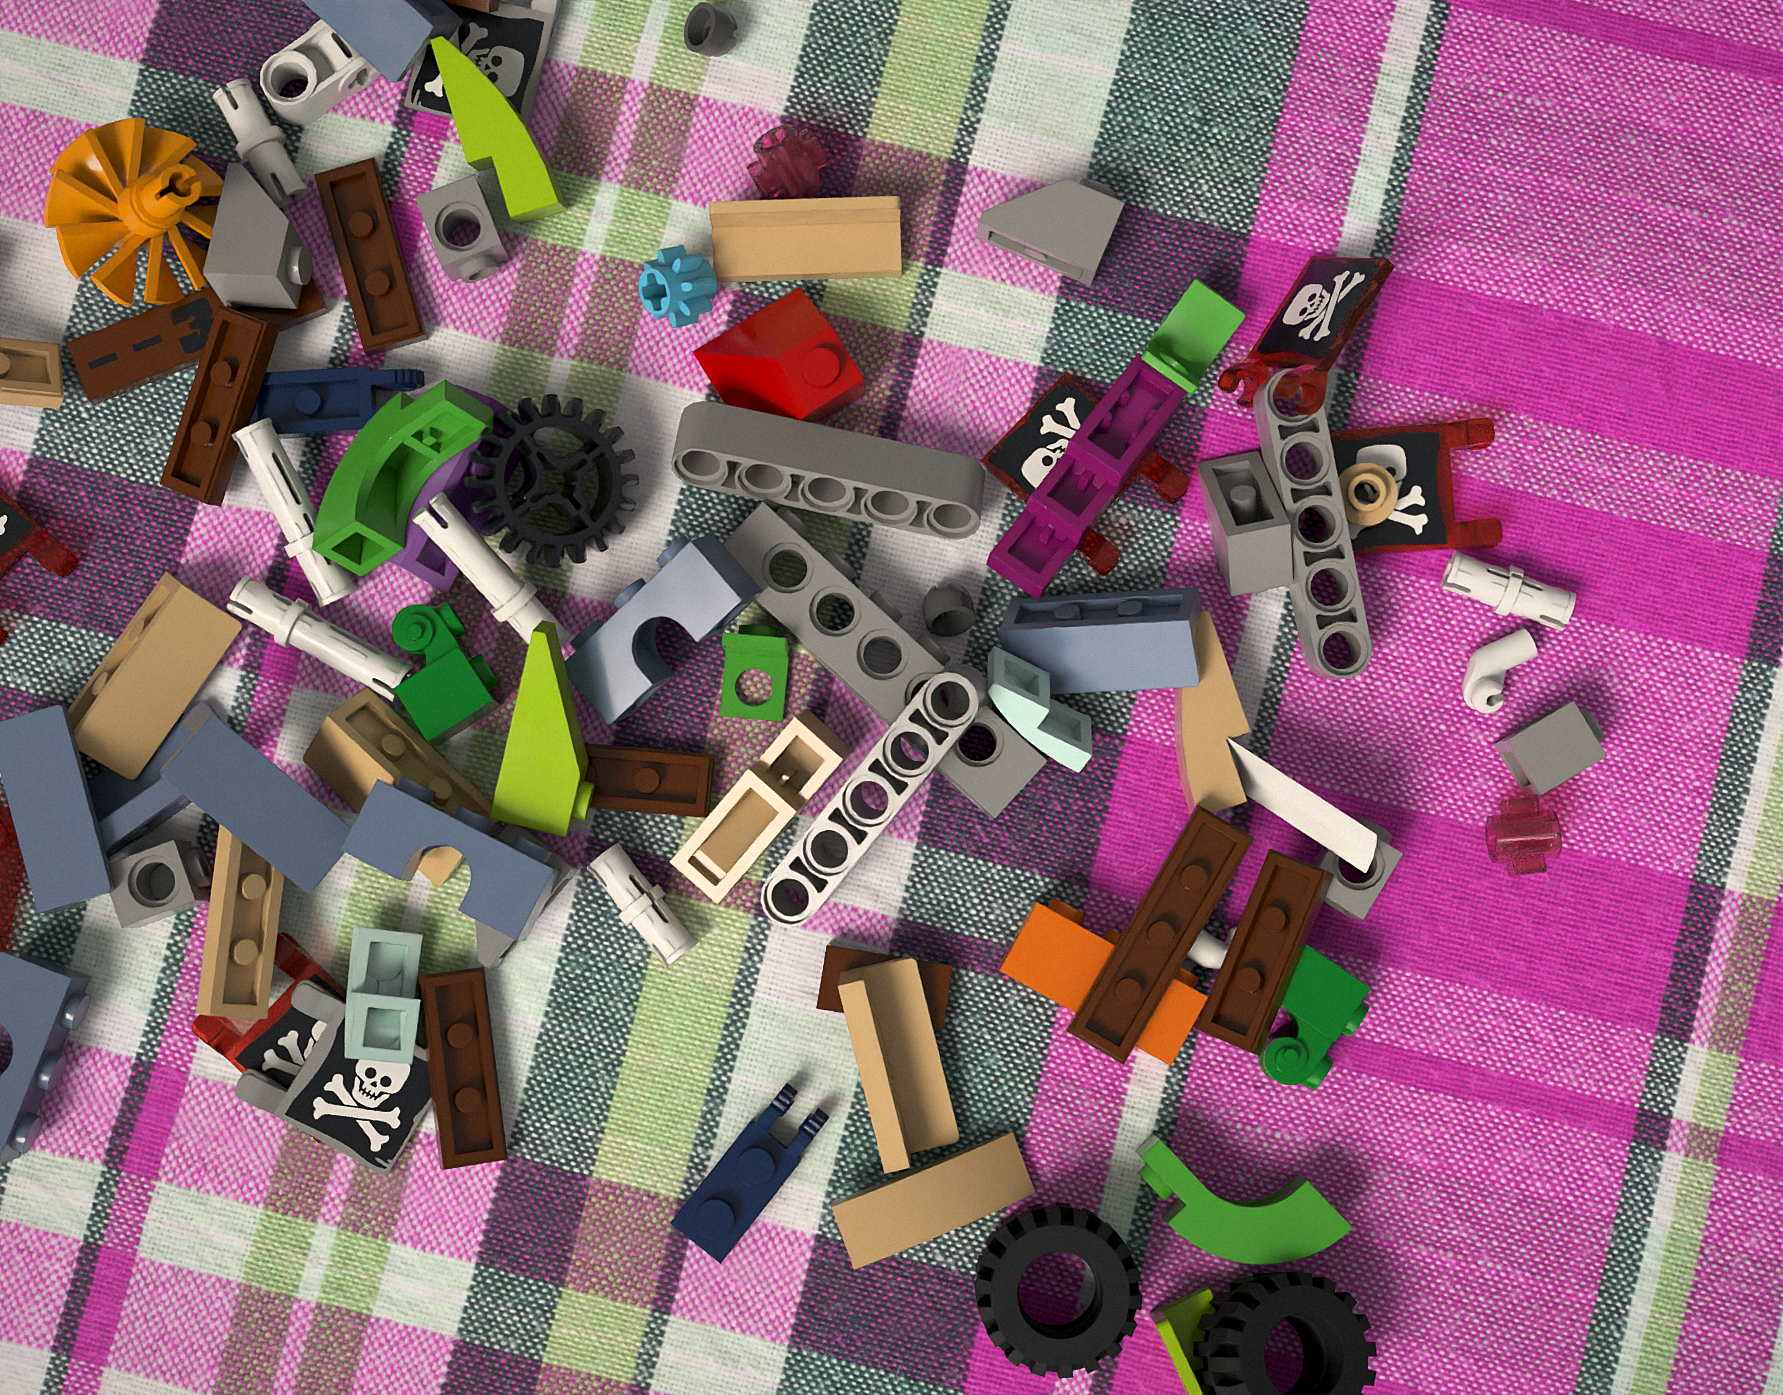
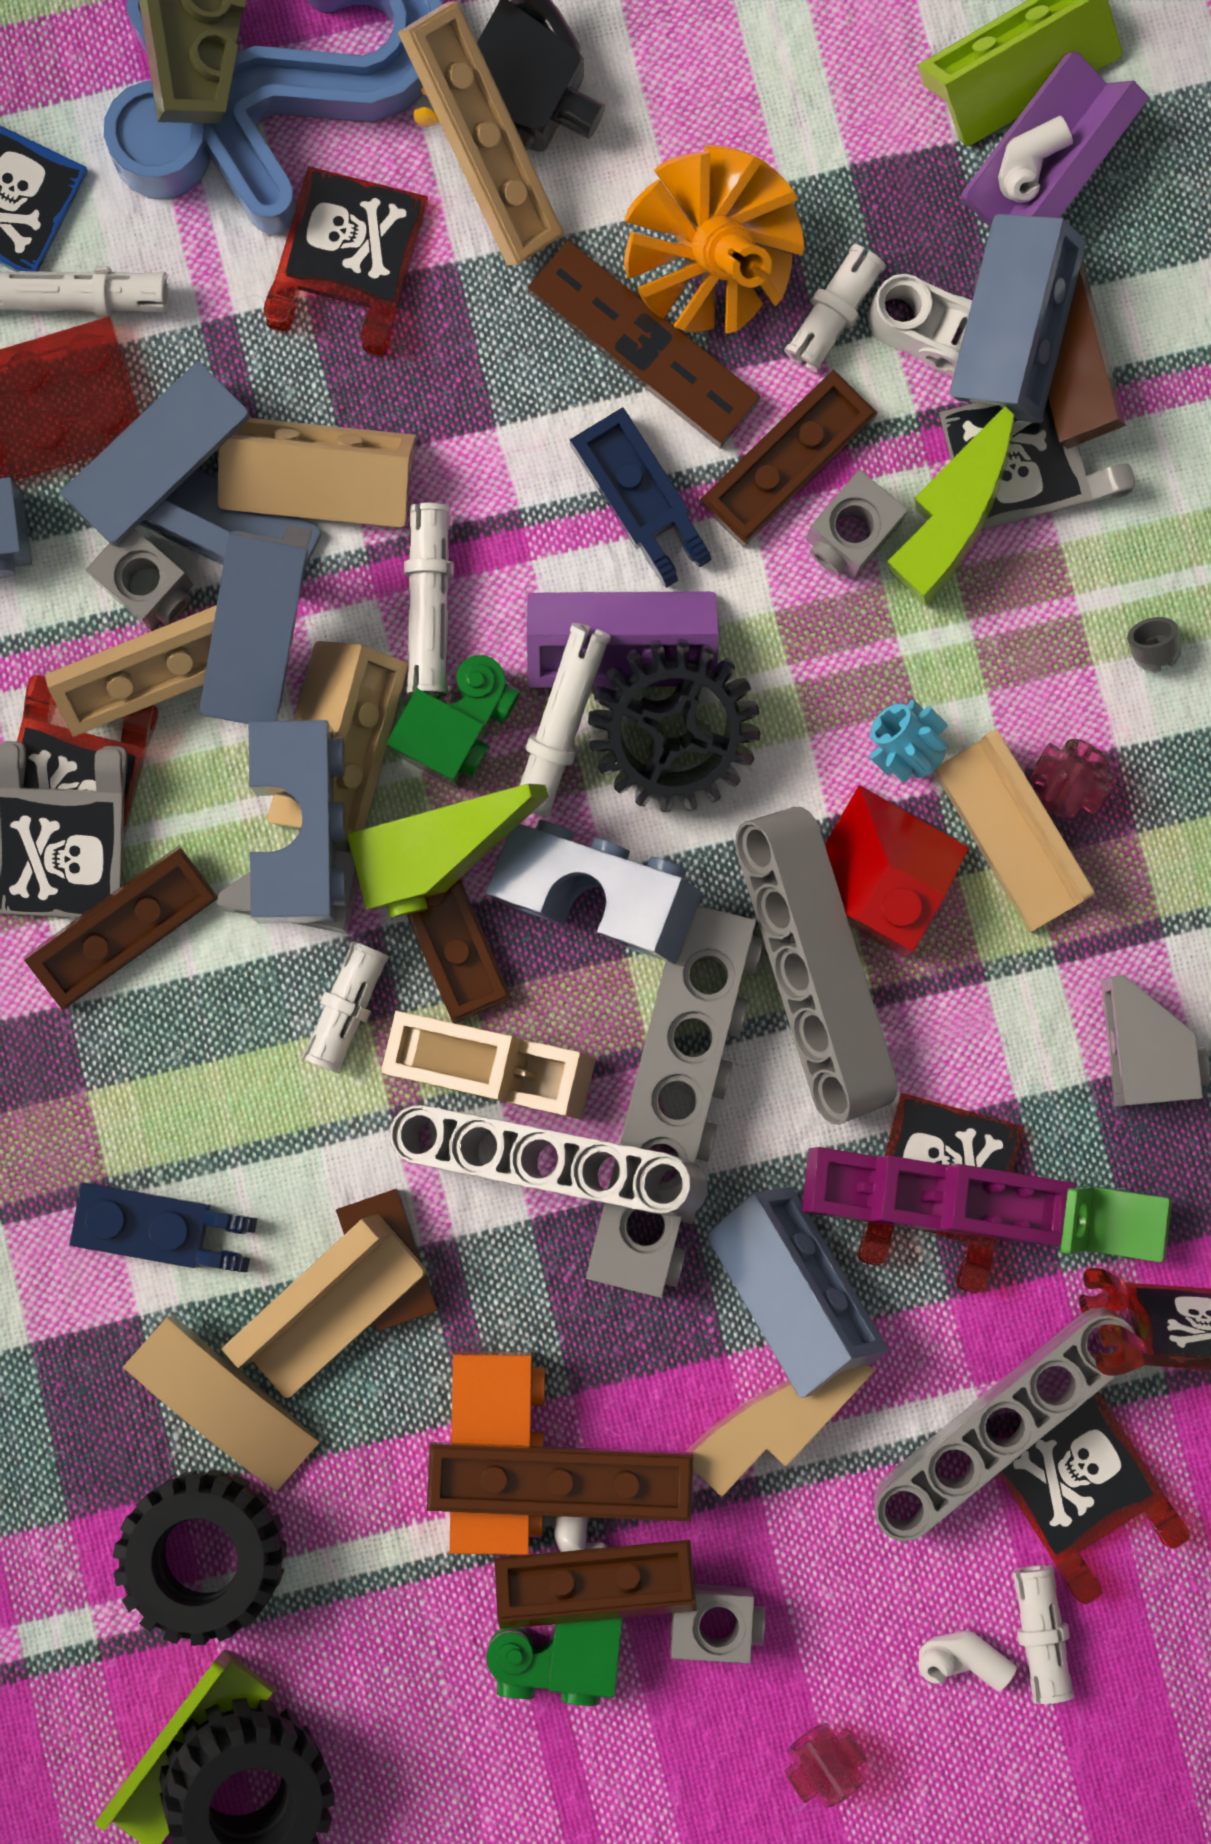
camera: 65 degrees right, 0 degrees up
reddish brown tile [160,304,281,507] -> none
light grey slope [203,162,312,309] -> none
white pin [232,417,358,607] -> none
bright green arch [312,379,493,577] -> none
light aqua slope [345,927,423,1065] -> none
bright green bracket [720,625,790,722] -> none
dark grey hinge [923,582,976,637] -> none
light aqua slope [987,646,1092,773] -> none
bright green arch [1135,1134,1353,1265] -> none
light grey slope [1197,451,1294,597] -> none
white sticker [1227,737,1377,873] -> none
tan plate [1338,463,1398,527] -> none
light grey brick [1493,701,1607,798] -> none

